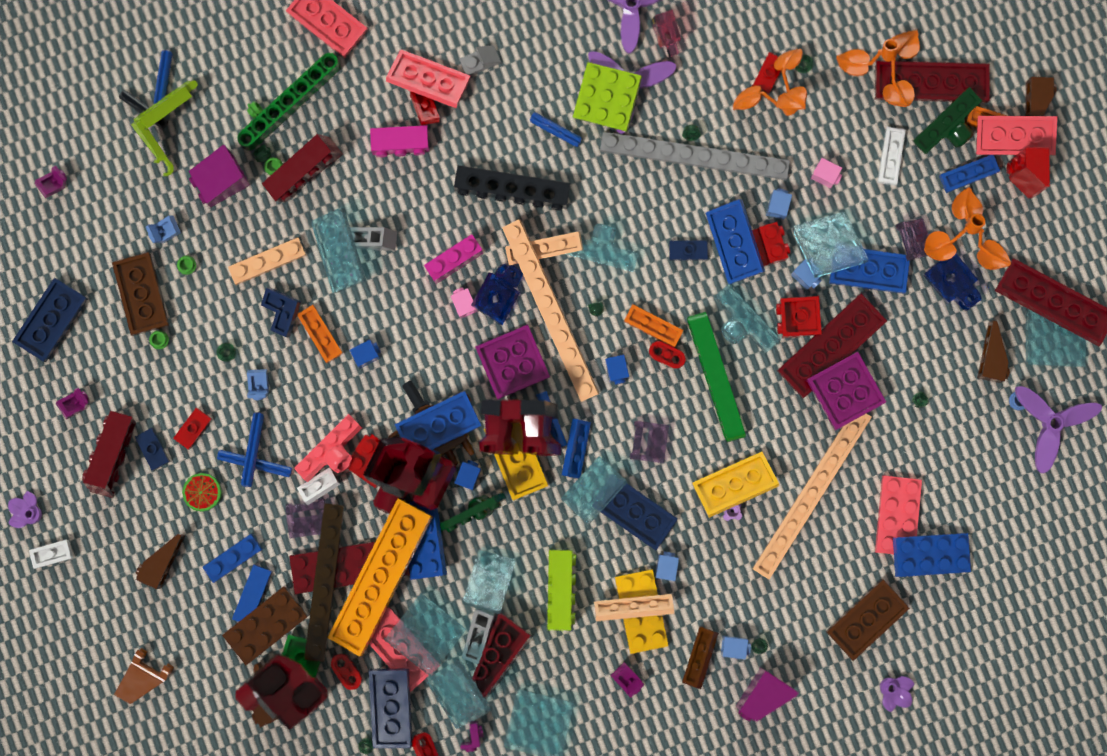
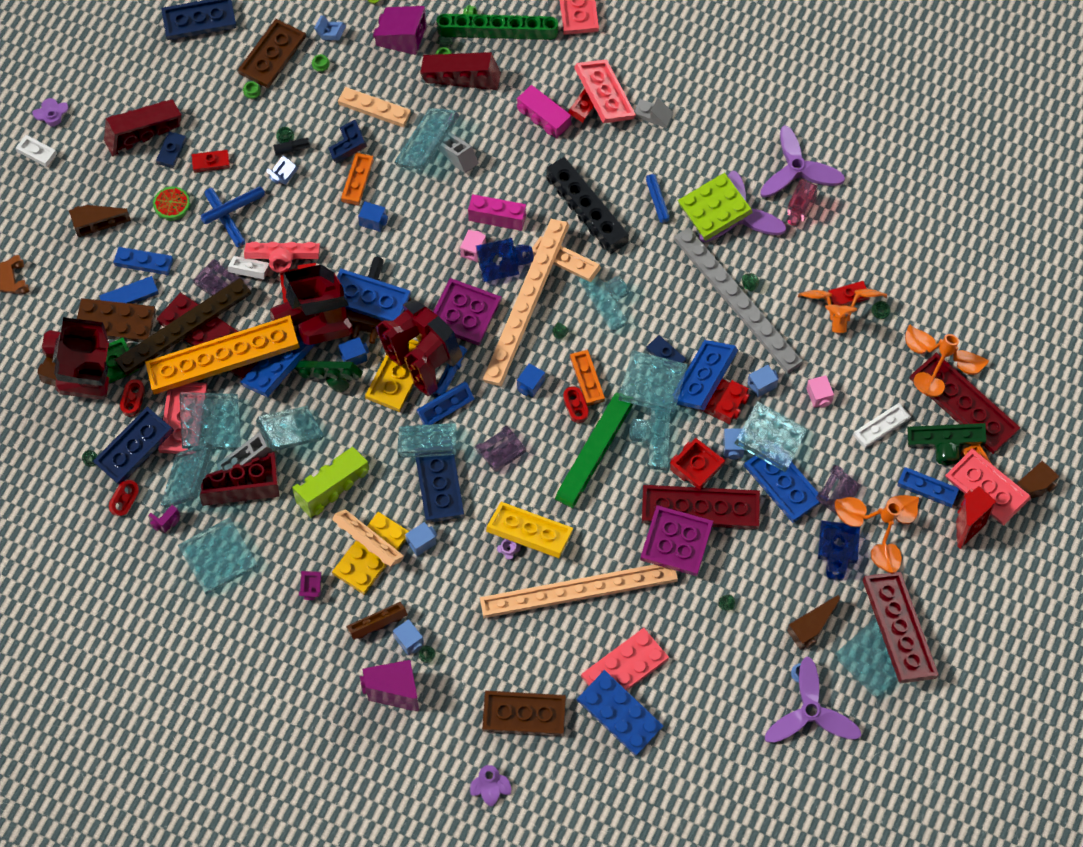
camera: 45 degrees right, 20 degrees down
magenta bracket [56,388,89,420] -> none
none -> black axle [273,137,310,156]
none -> clear light blue plate [618,350,688,414]

